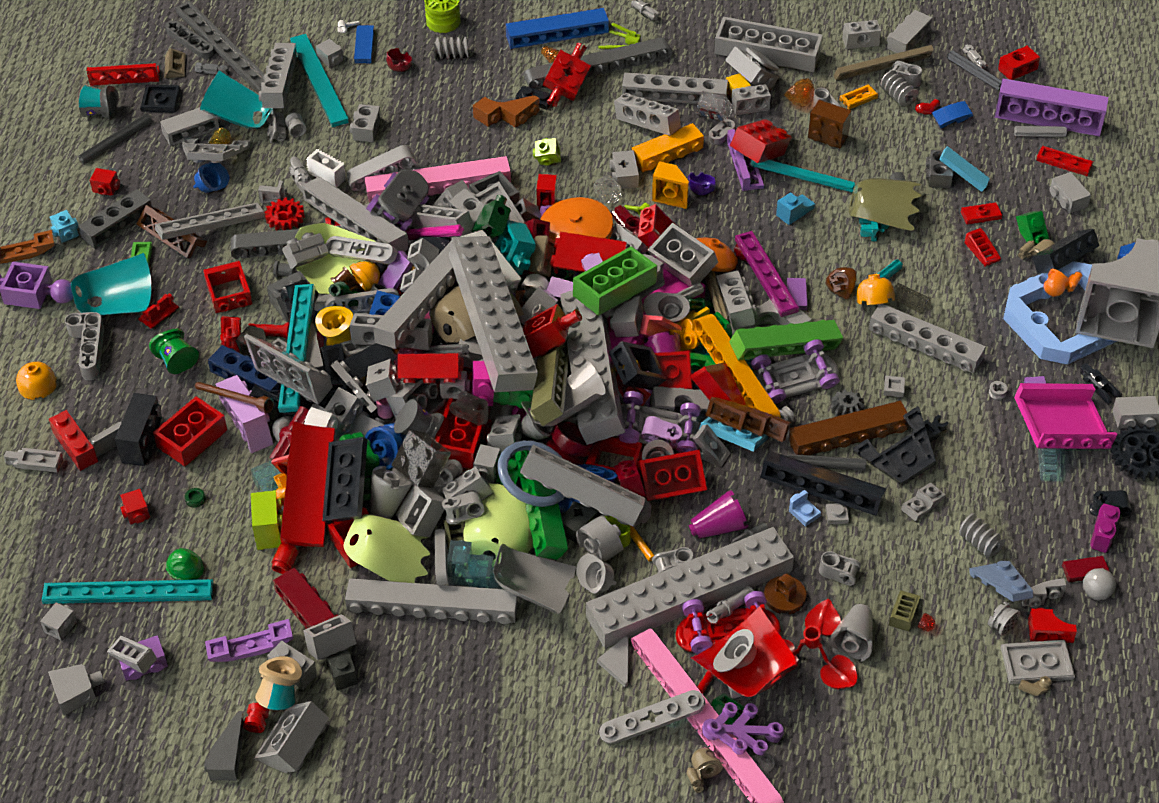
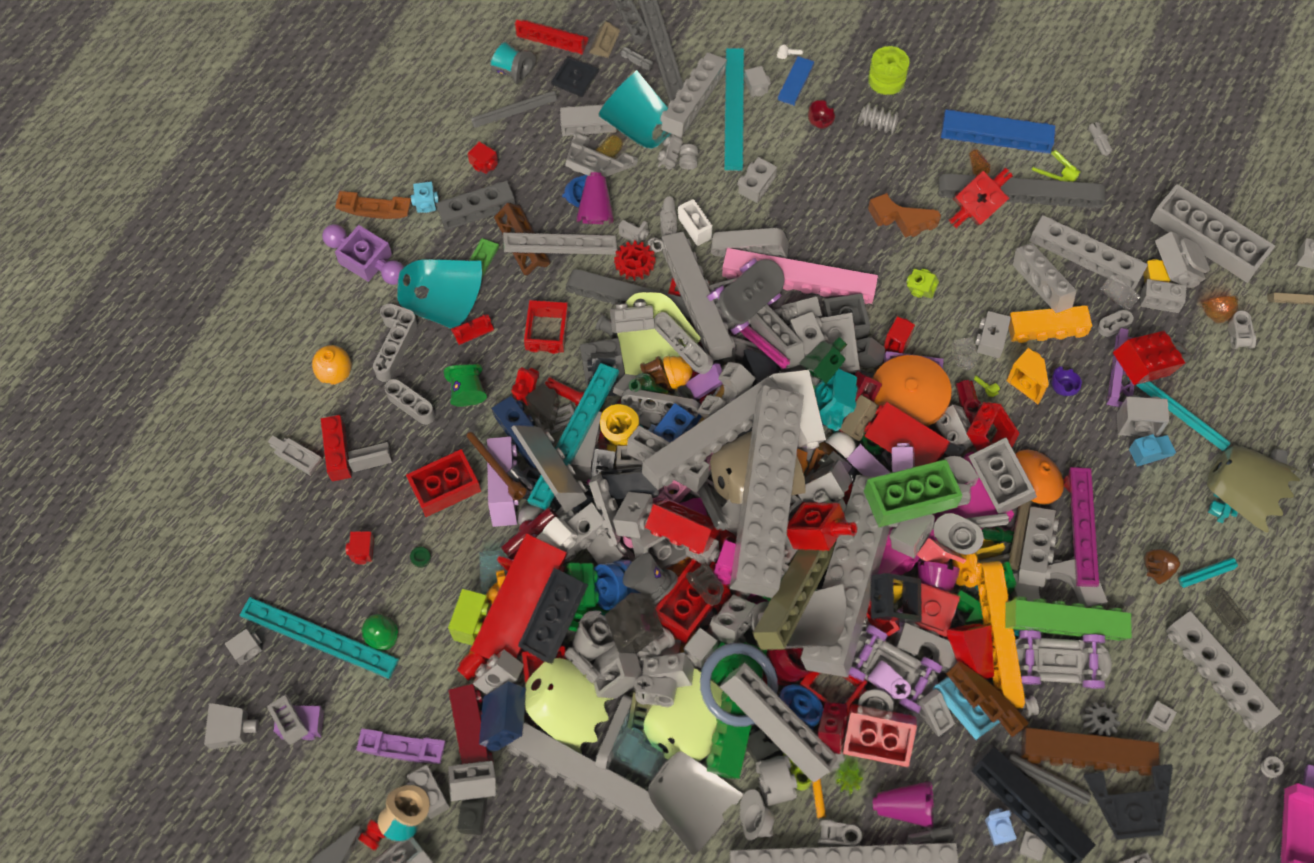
camera: 25 degrees right, 15 degrees up
black brick [115,393,164,466] -> none
black plate [515,85,554,110] -> none
medium lavender tile [787,278,807,310] -> none
reddish brown brick [808,100,852,149] -> none
light orange tile [839,84,878,110] -> none
light orange cylinder [857,274,895,305] -> none
black plate [912,415,949,443] -> none
none -> light grey beam [385,379,435,424]
none -> light grey brick [473,650,523,694]
none -> dark blue brick [479,681,526,751]
none -> light grey axle [565,647,601,683]
none -> magenta cone [576,172,614,224]
none -> light grey pin [647,238,664,253]
none -> clear neon green gear [835,766,864,795]
none -> light grey brick [1117,395,1169,437]

